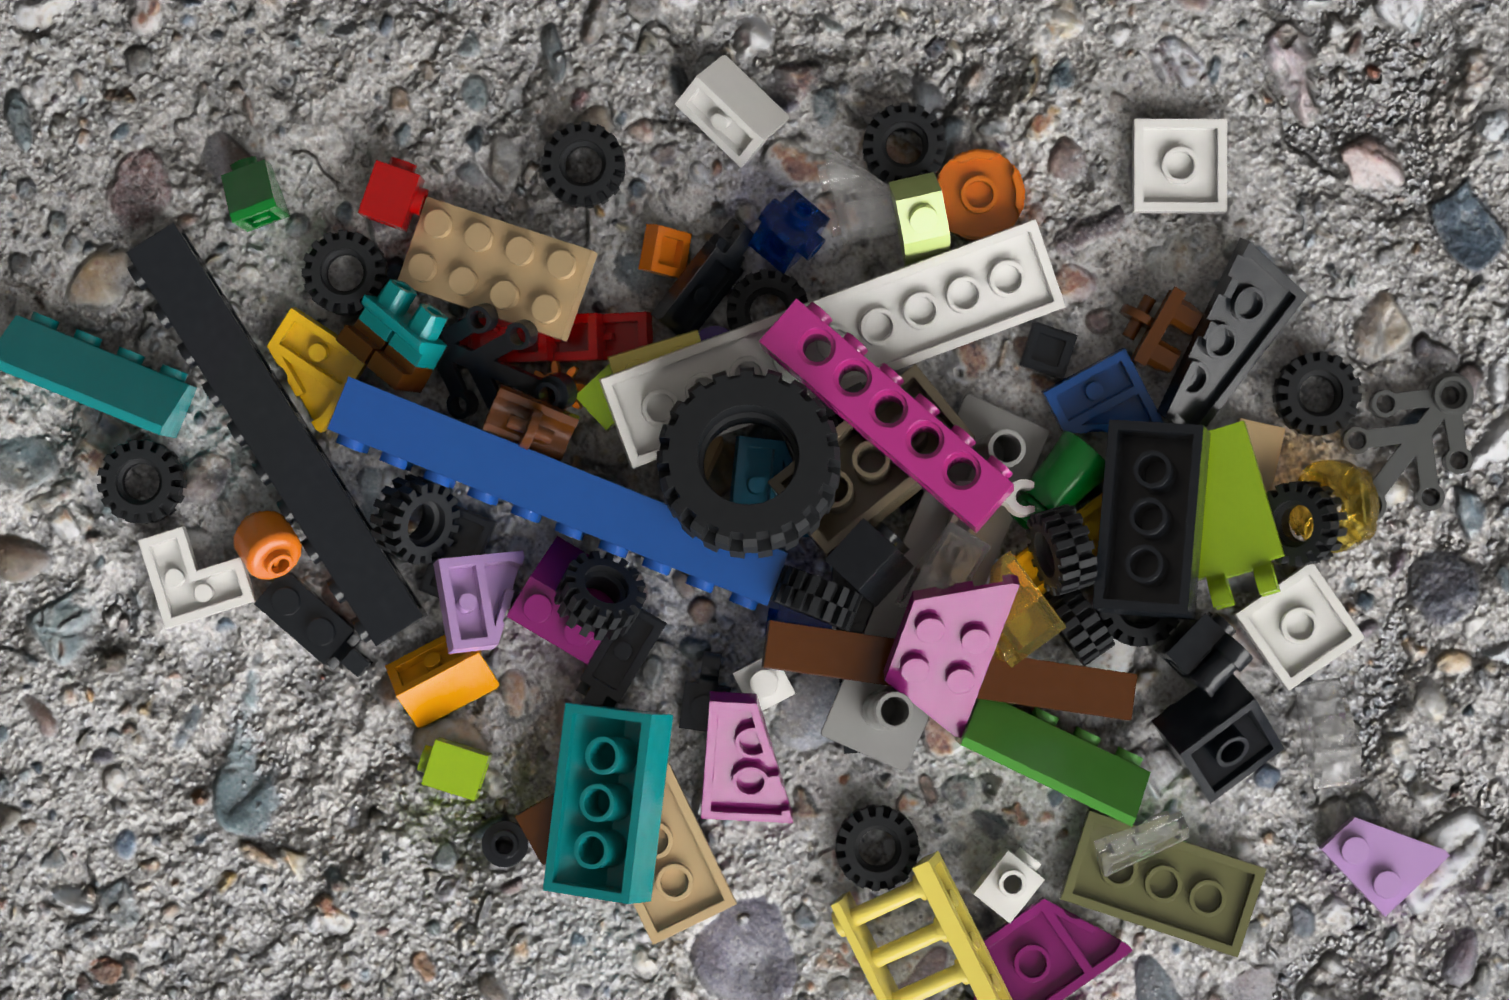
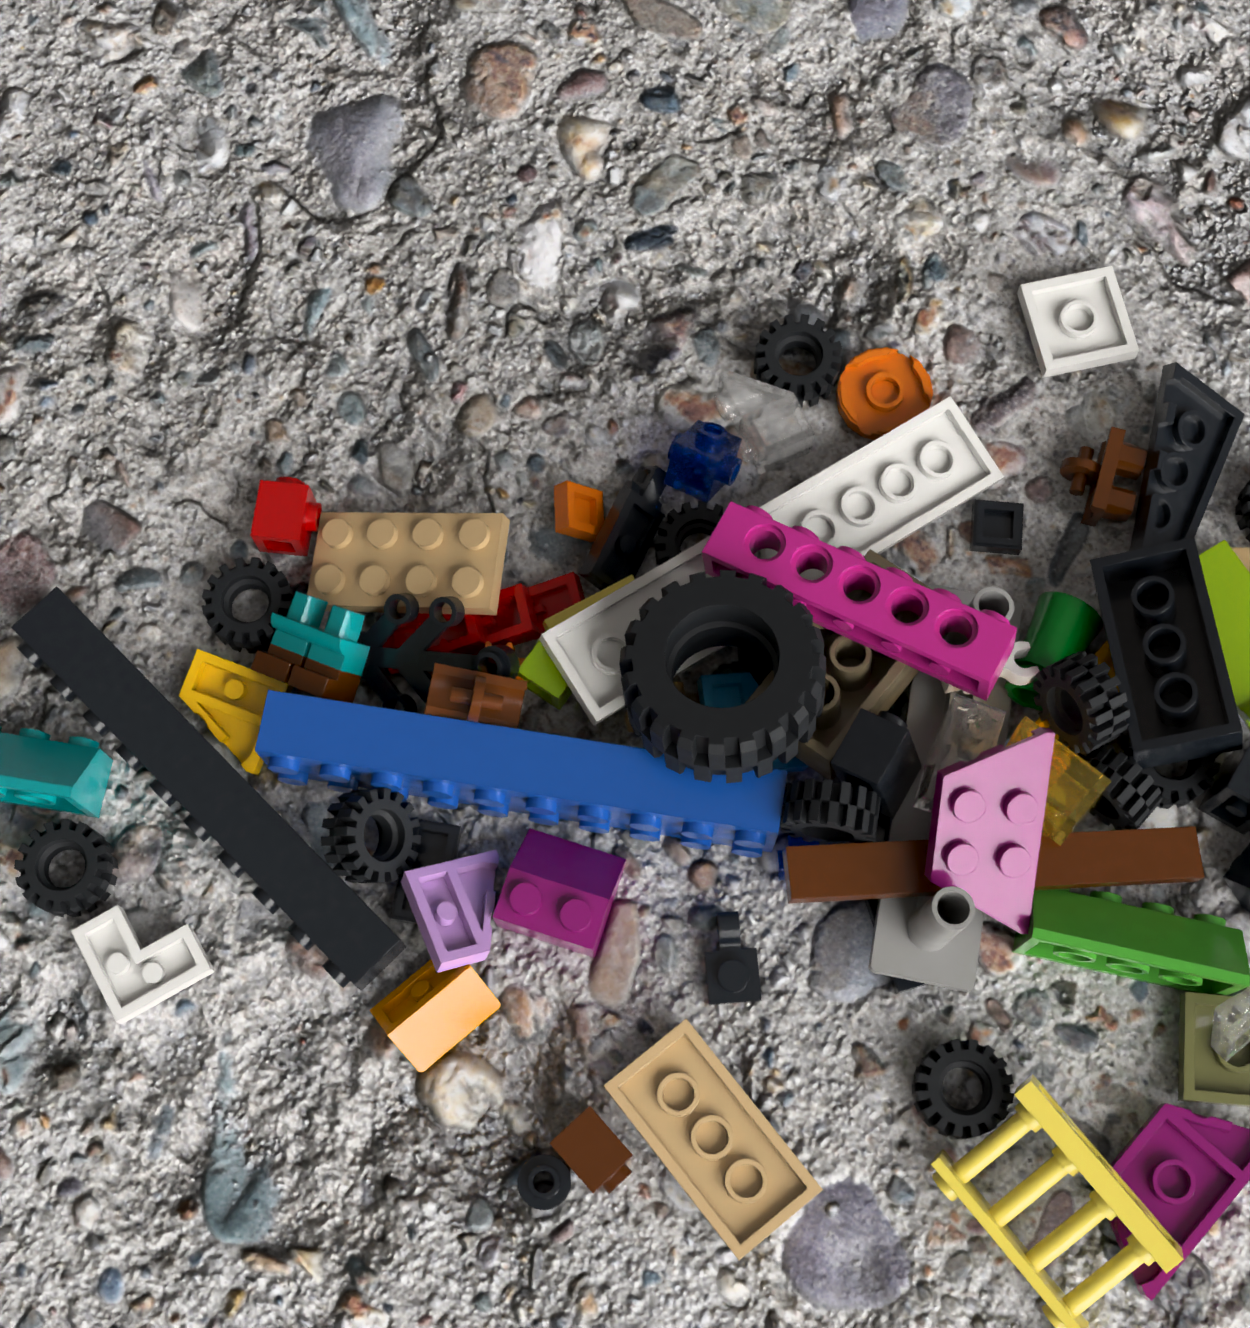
camera: 15 degrees left, 15 degrees down
green slope [221,156,291,232] -> none
orange head [233,511,302,579] -> none
black hinge [254,571,373,677] -> none
lime brick [417,737,492,801] -> none
black tyre [541,121,626,209] -> none
teal slope [543,703,673,904] -> none
black tyre [554,551,647,641] -> none
black hinge [576,609,667,707] -> none
white panel [675,55,789,168] -> none
wing [701,691,793,823] -> none
white brick [733,656,796,711] -> none
yellowish green slope [888,172,951,266] -> none
white brick [970,847,1045,923] -> none
blue wing [1041,348,1164,433] -> none

